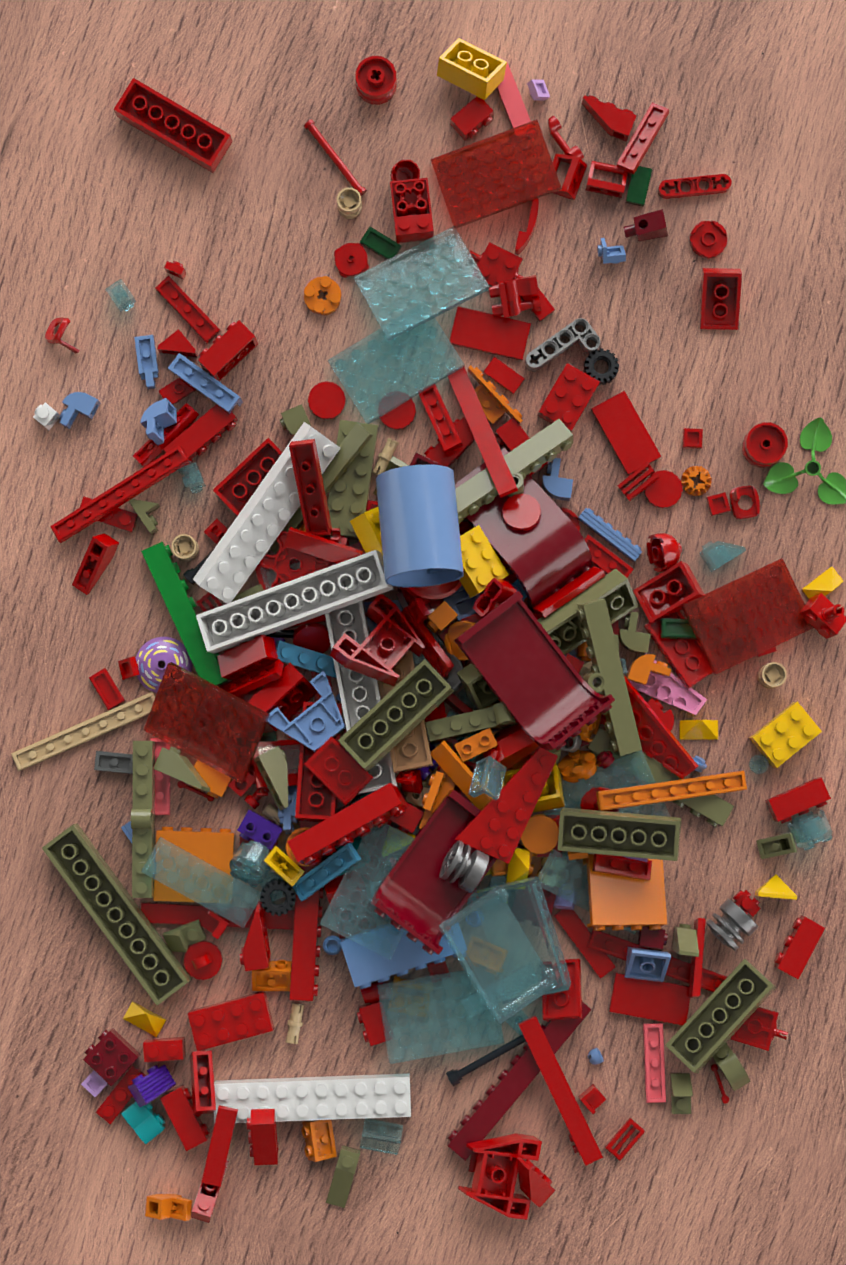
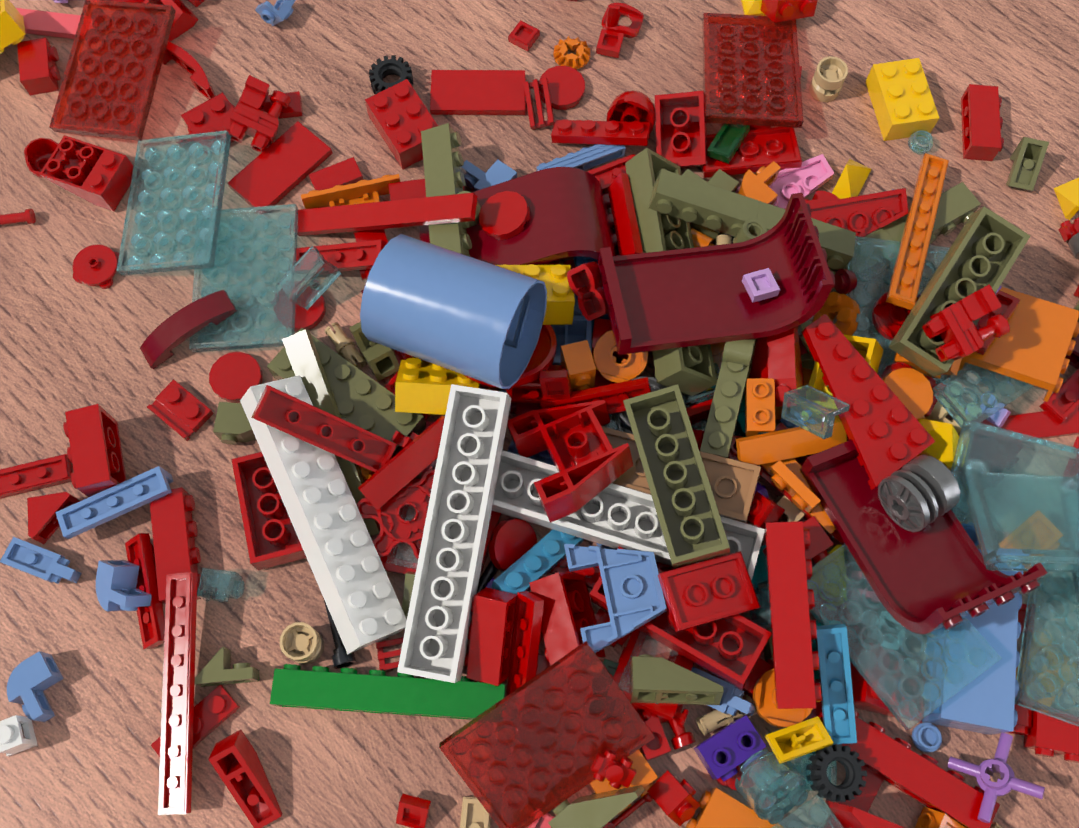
camera: 60 degrees left, 15 degrees down
medium lavender dish [136,637,193,694] -> none
red plate [159,377,196,405] -> none
red tile [204,518,228,544] -> none
orange plate [304,276,342,315] -> none
tan wheel [337,188,362,219] -> none
dark green tile [360,226,402,263] -> none
light grey beam [525,318,600,372] -> none
clear light blue slope [699,541,746,572] -> none
clear light blue brick [787,809,833,850] -> none
none -> dark red slope [140,290,237,369]
none -> red plate [147,379,214,441]
none -> clear light blue panel [279,246,342,310]
none -> red plate [551,119,651,146]
none -> red piece [591,749,637,789]
none -> red brick [647,770,701,826]
none -> lavender plate [742,268,780,303]
none -> red hips [922,284,1010,362]
none -> medium lavender bar [948,733,1045,823]

